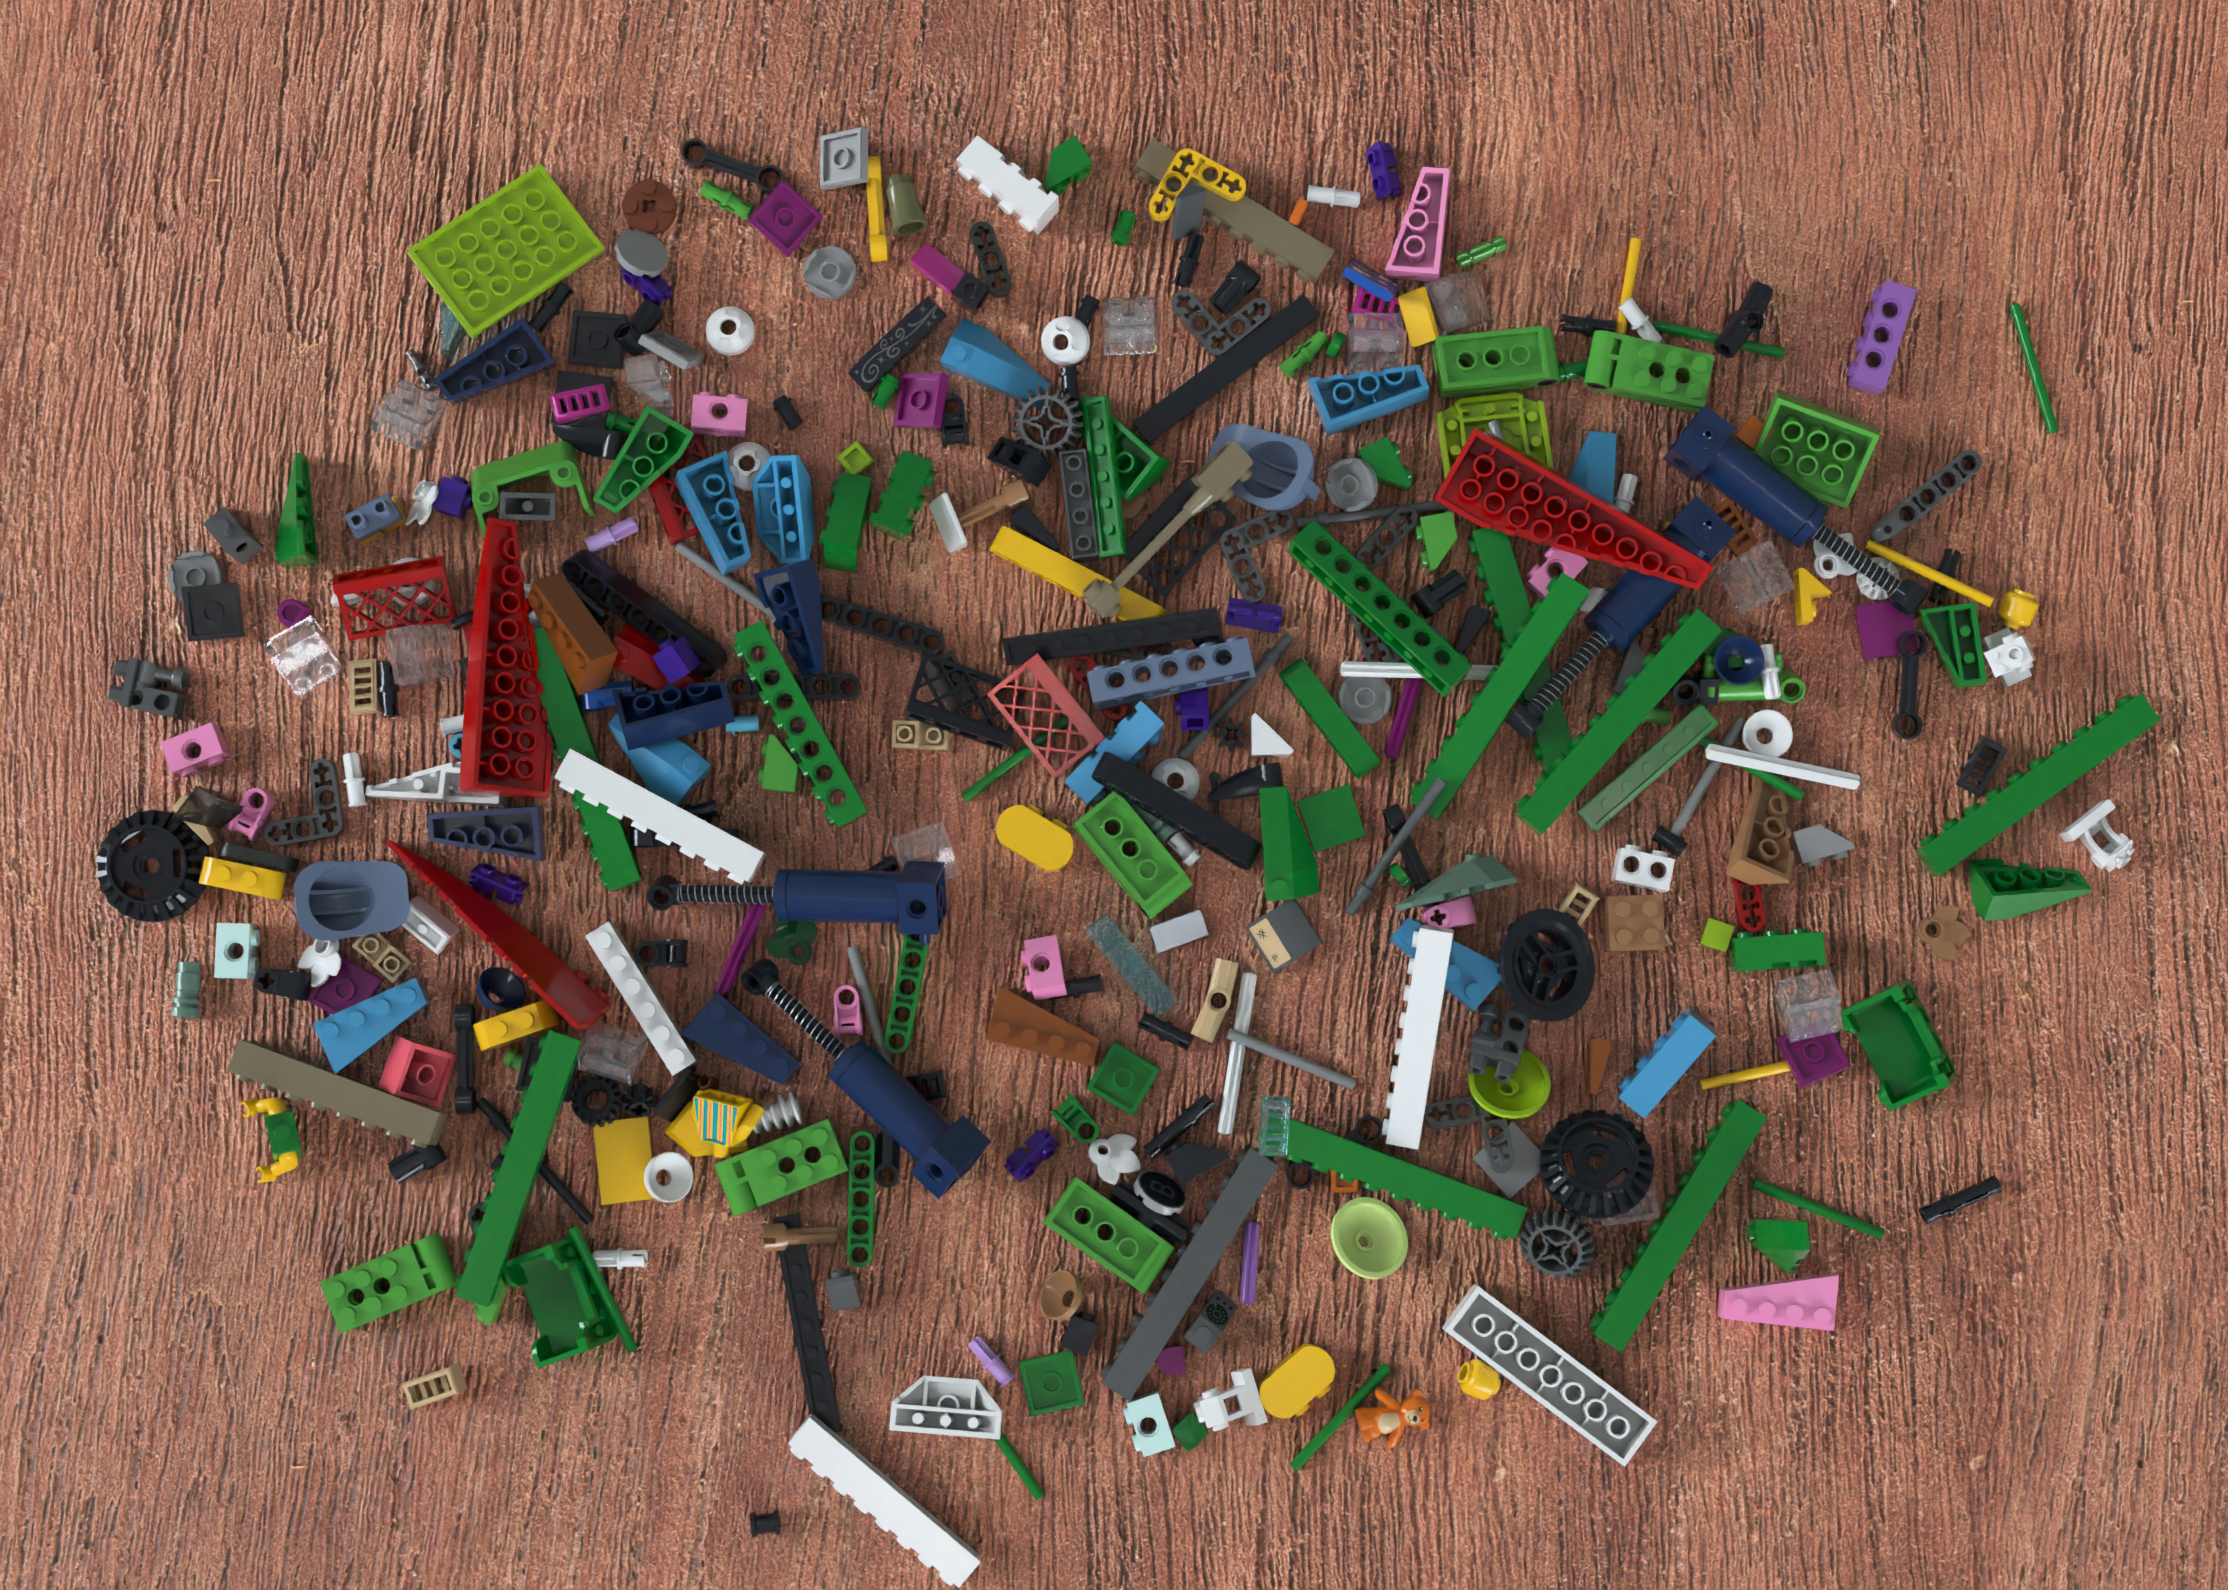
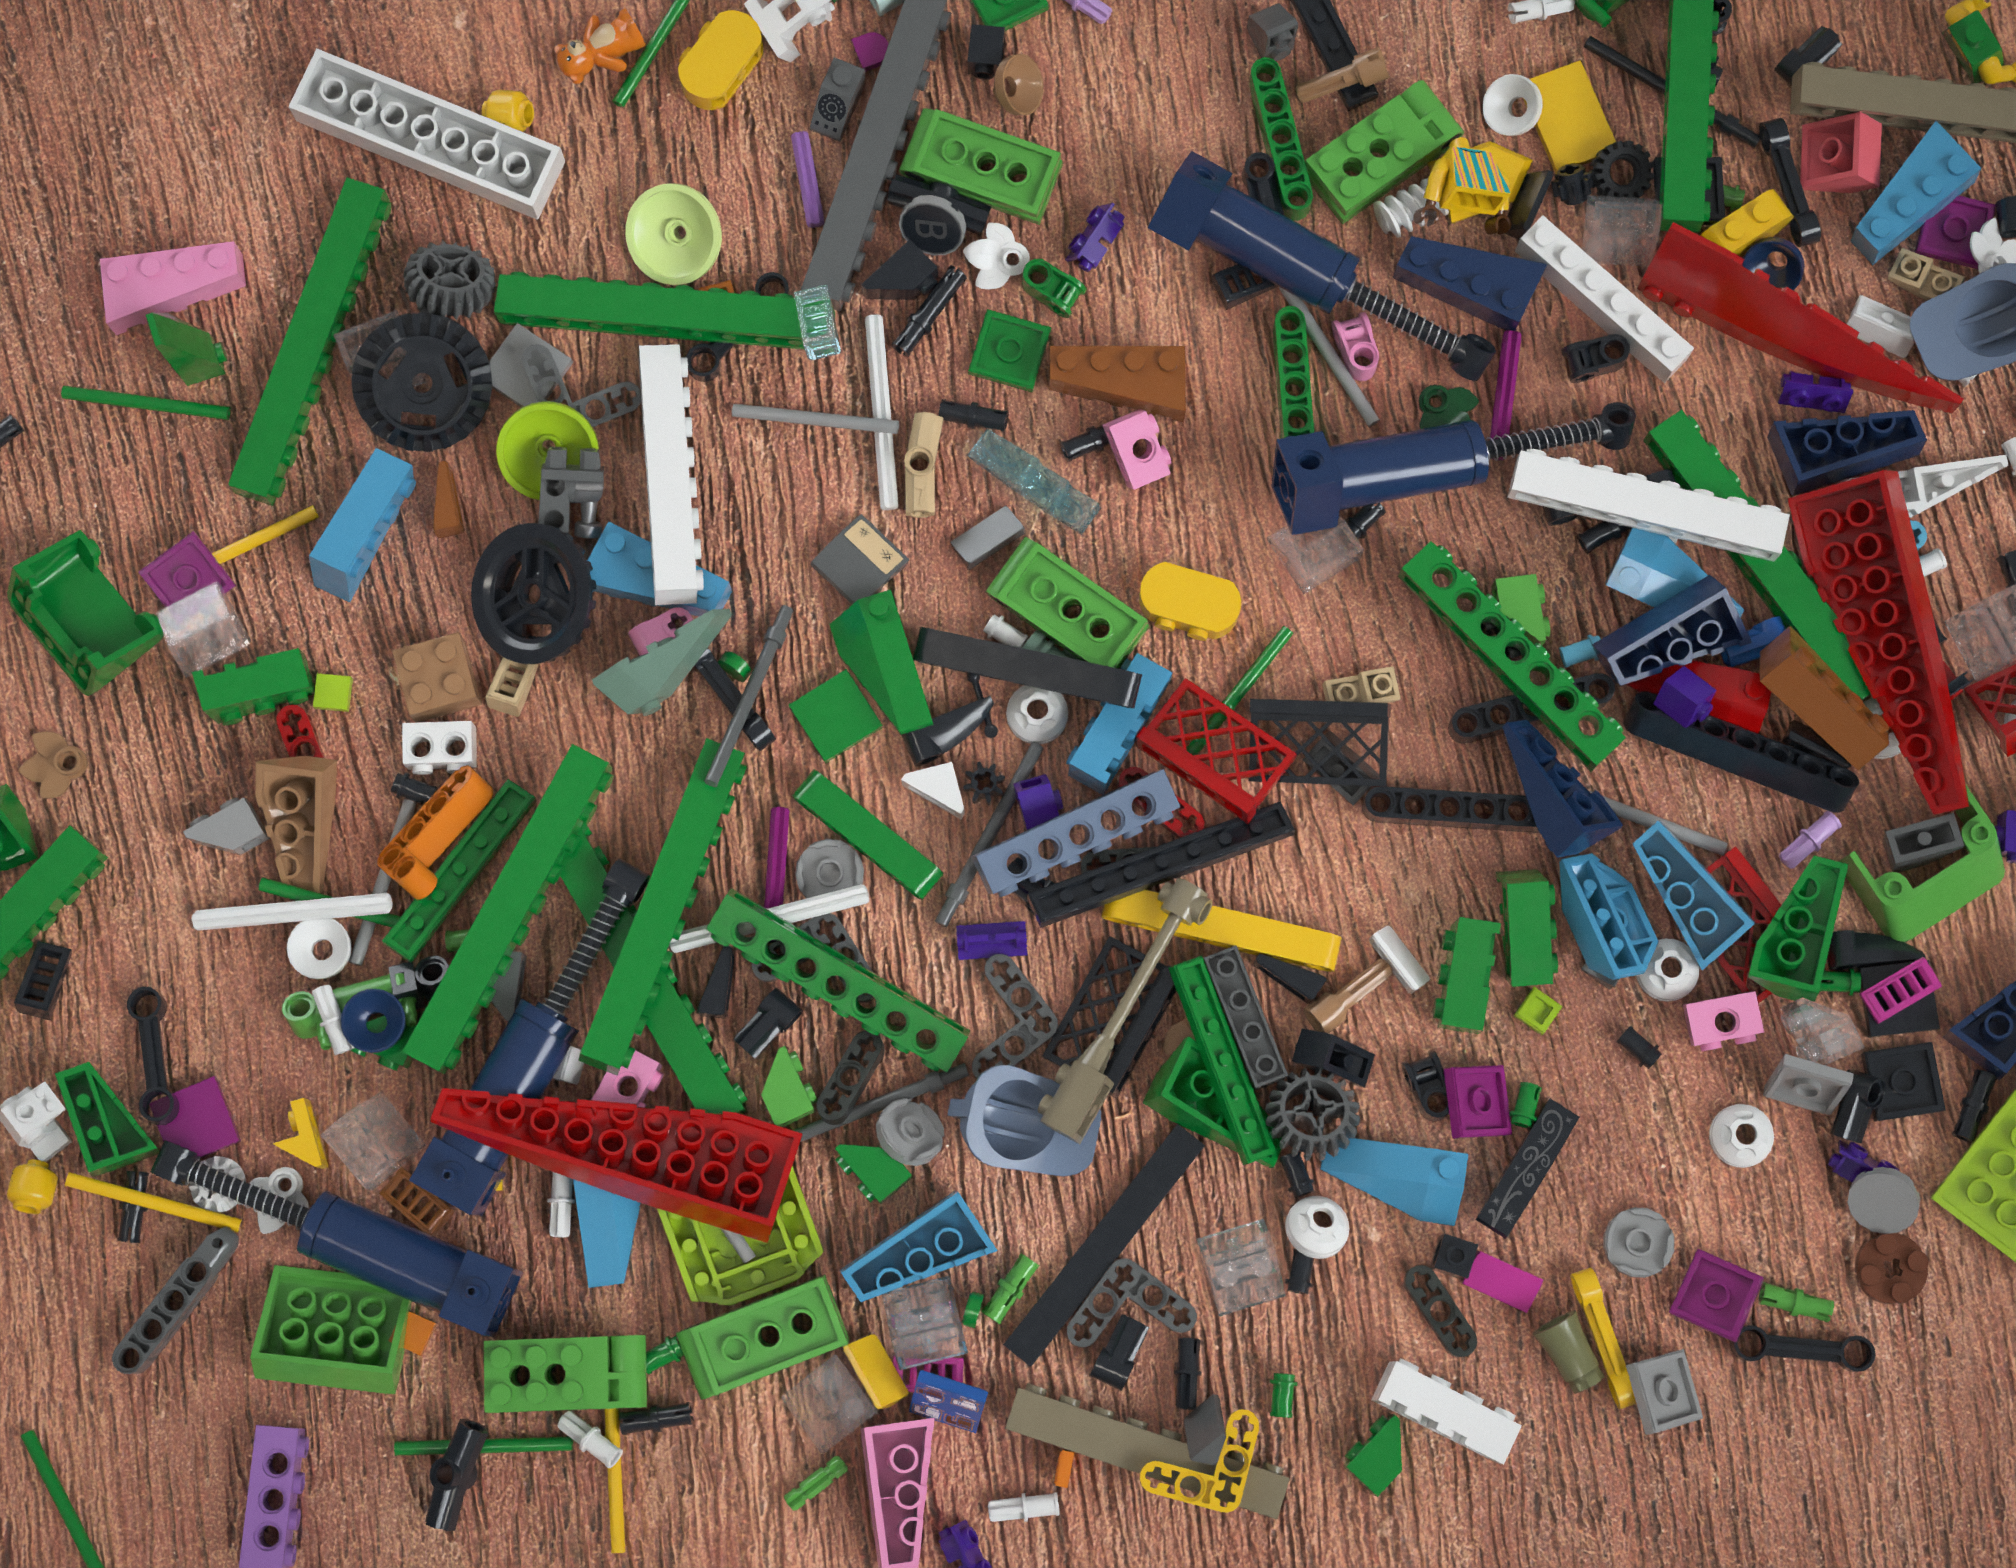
camera: 170 degrees right, 5 degrees down
none -> orange beam [377,765,493,900]

